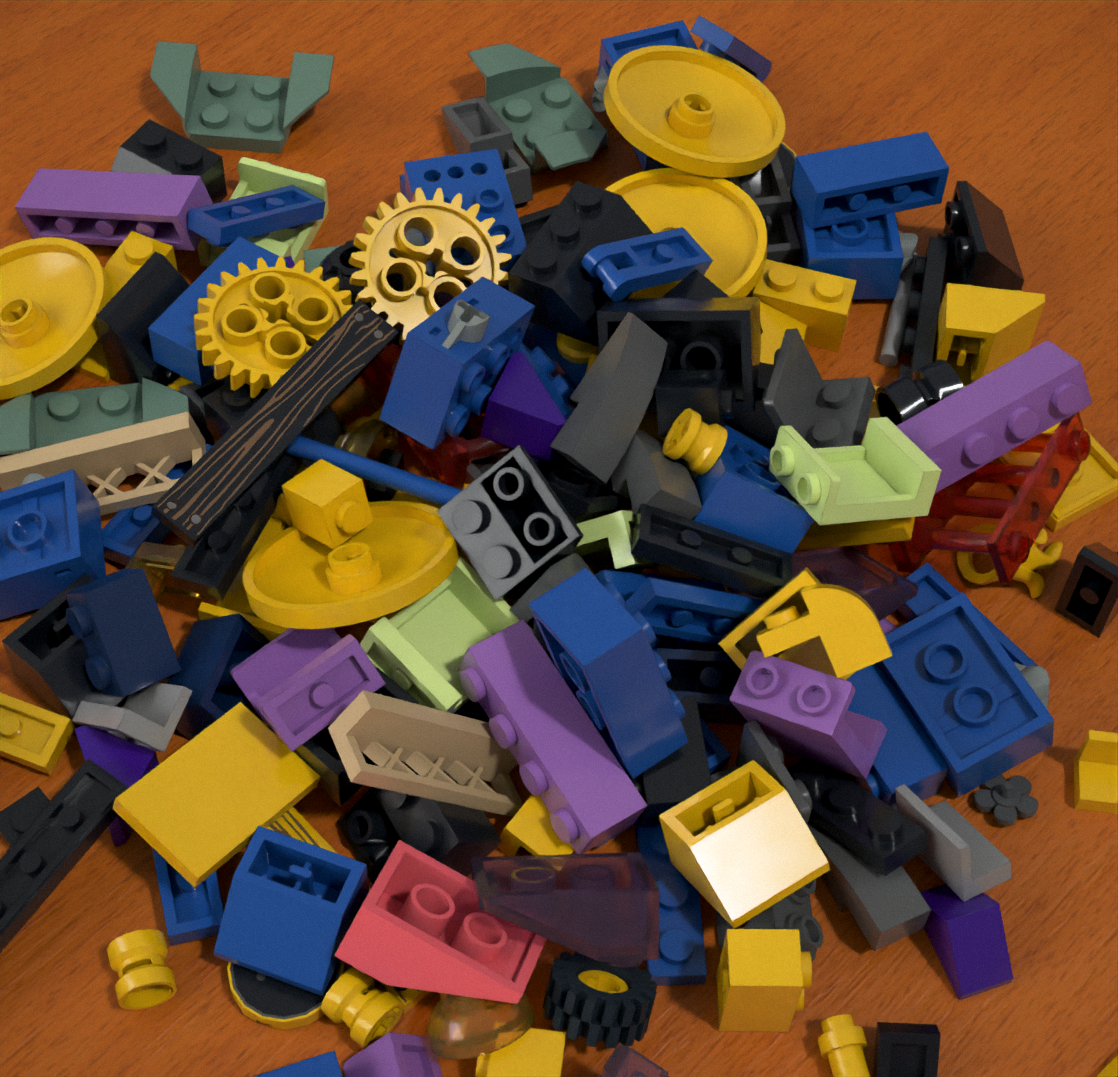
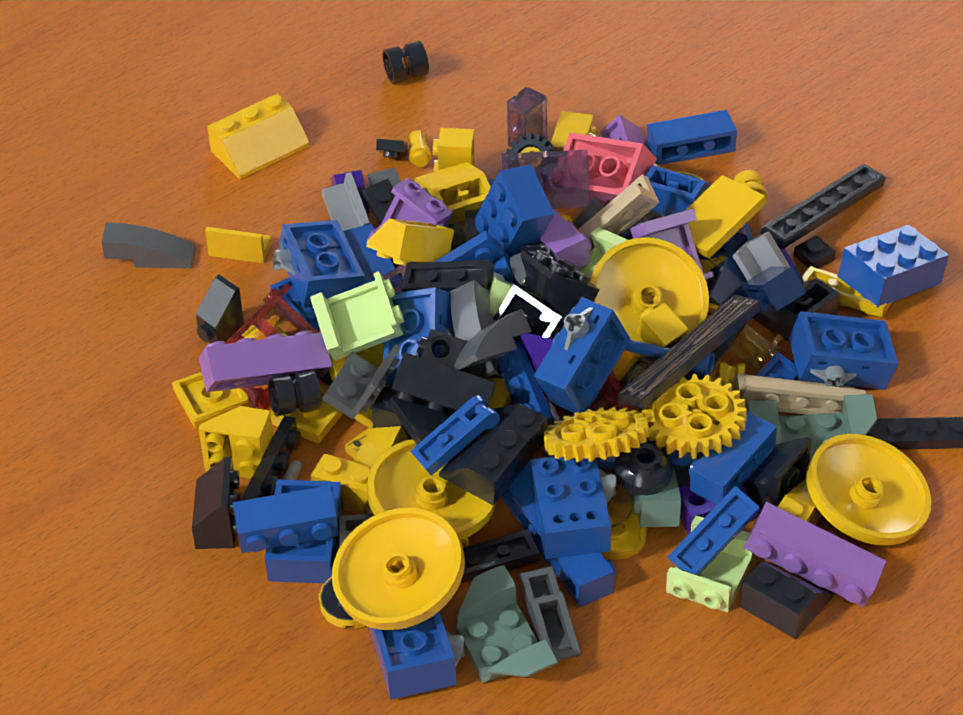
camera: 170 degrees left, 10 degrees down
sand green piece [150,41,335,154] -> none
yellow wheel [663,408,727,475] -> none
blue plate [690,15,772,82] -> none
yellow brick [756,584,893,679] -> none

